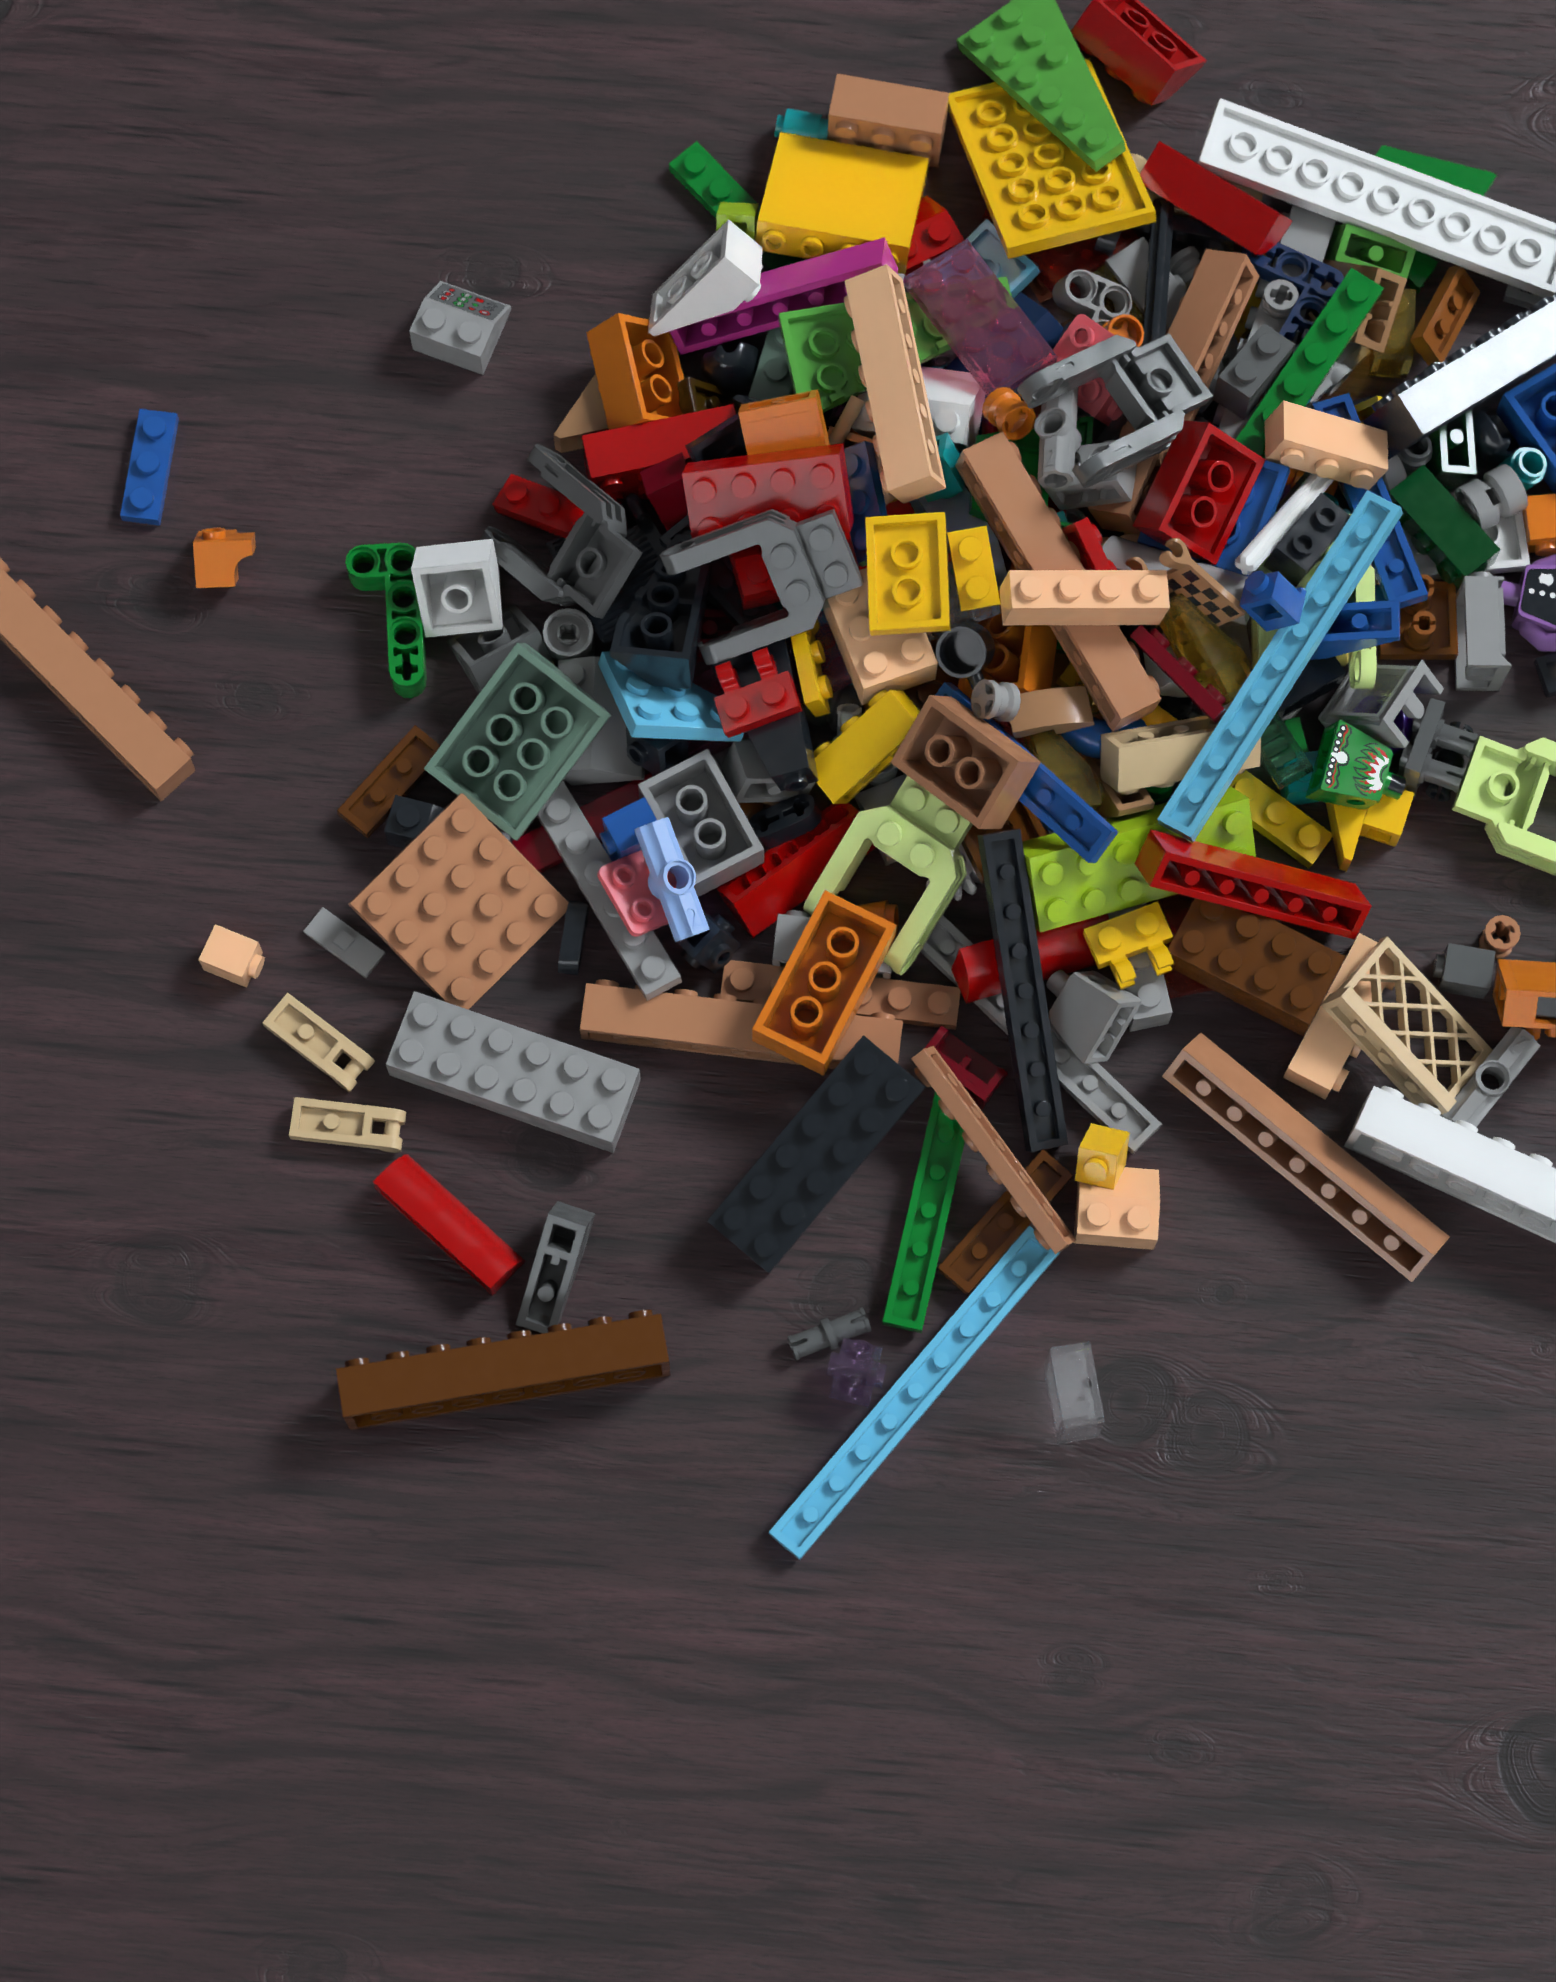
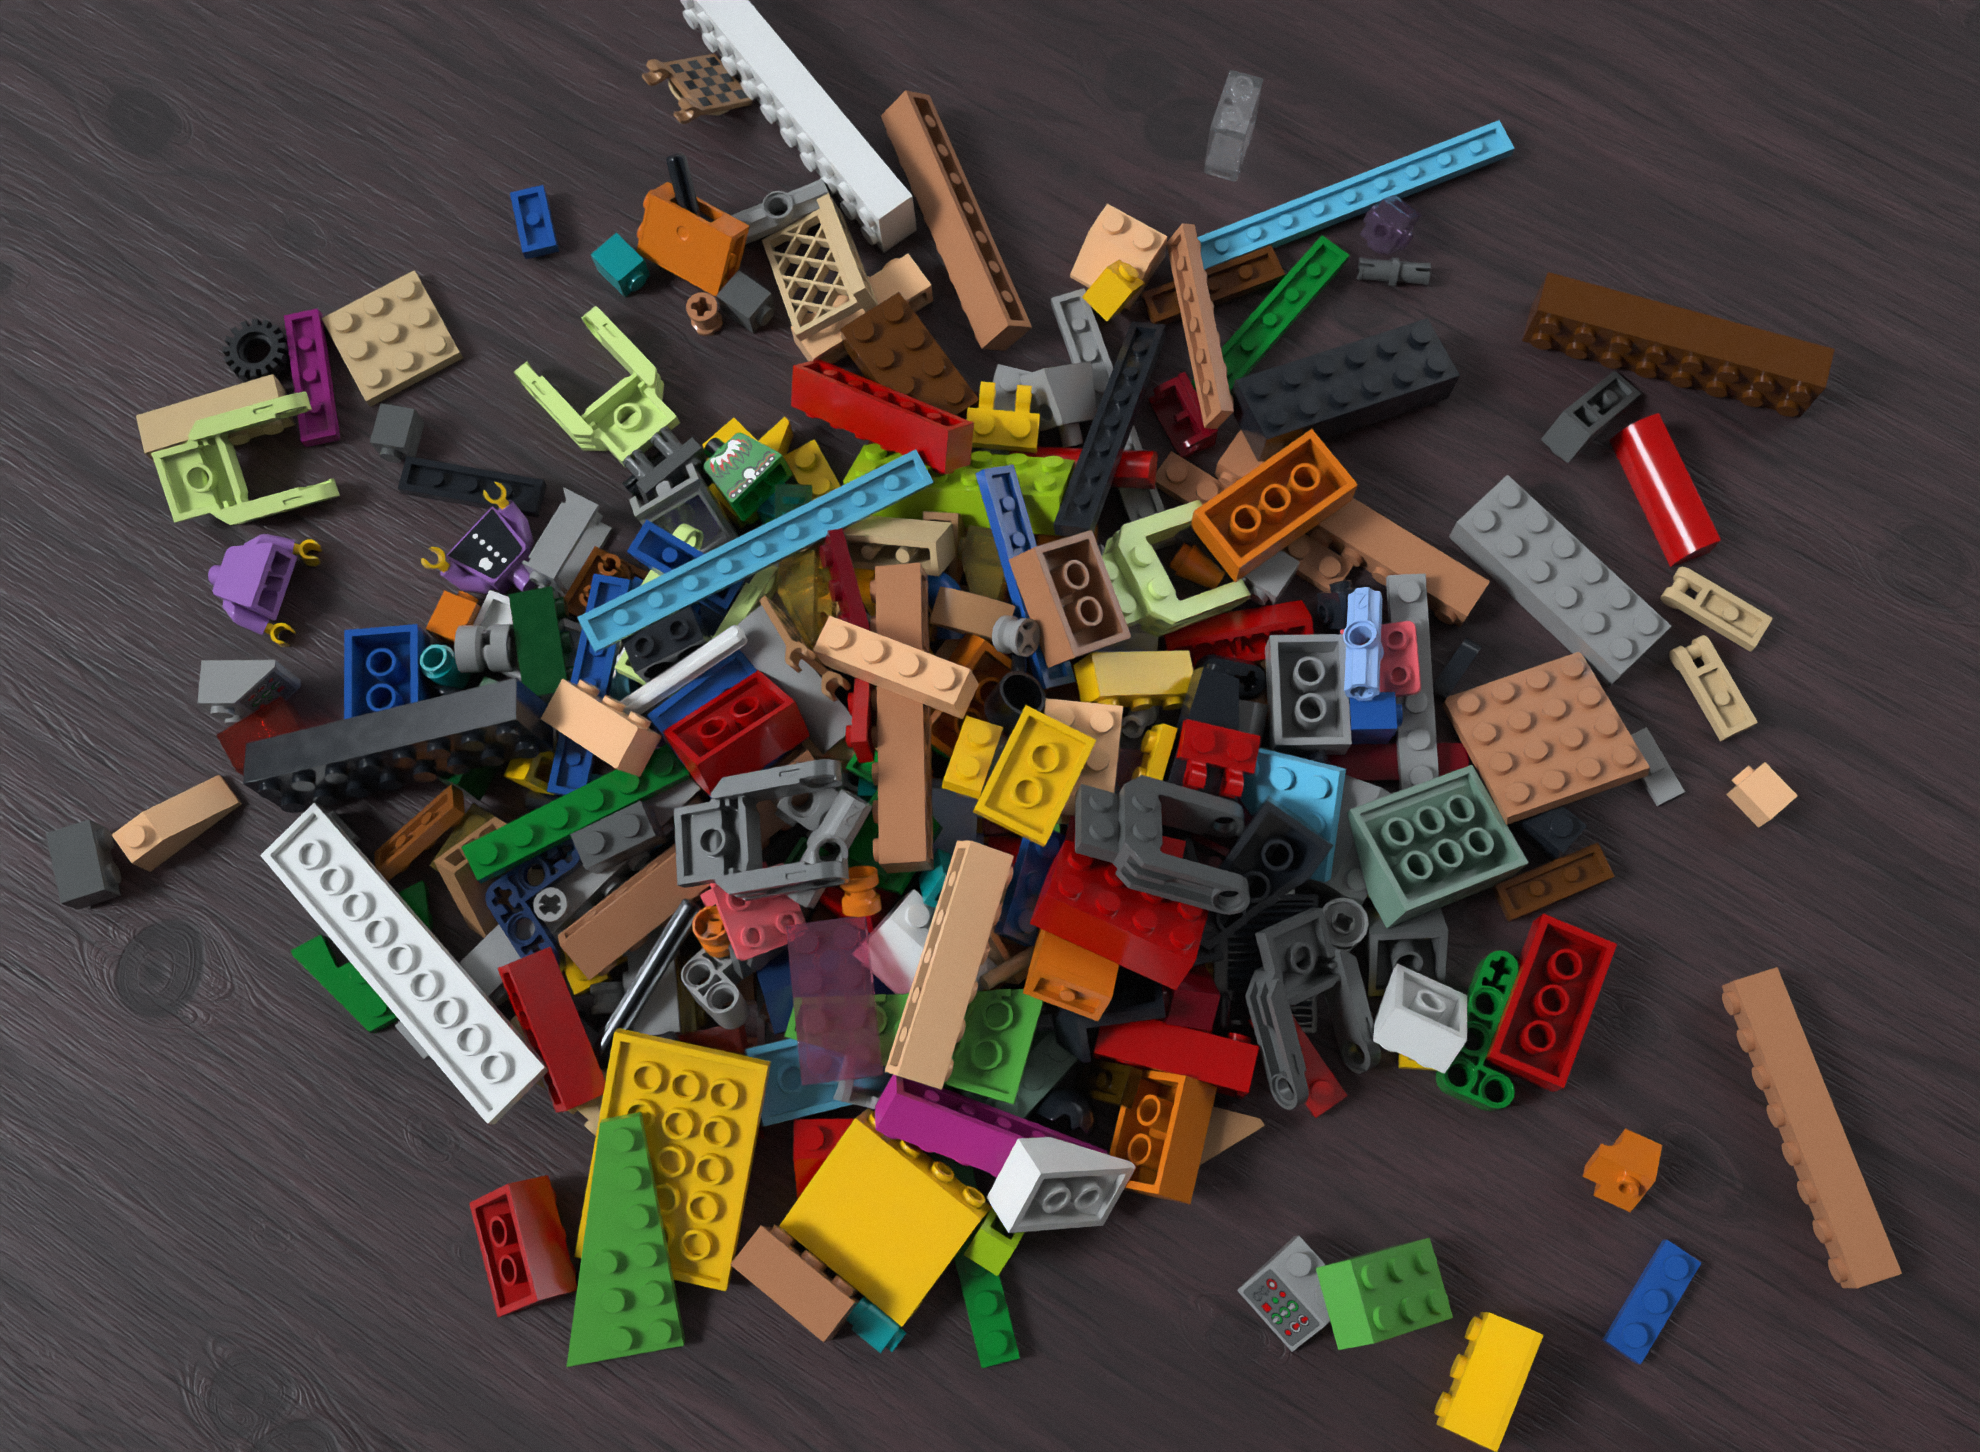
camera: 145 degrees left, 0 degrees up
blue brick [1239,570,1307,632] -> none
bright green slope [1324,223,1416,279] -> none
none -> bright green brick [1316,1238,1453,1350]
none -> yellow slope [1435,1312,1544,1452]
none -> red brick [1484,913,1617,1092]

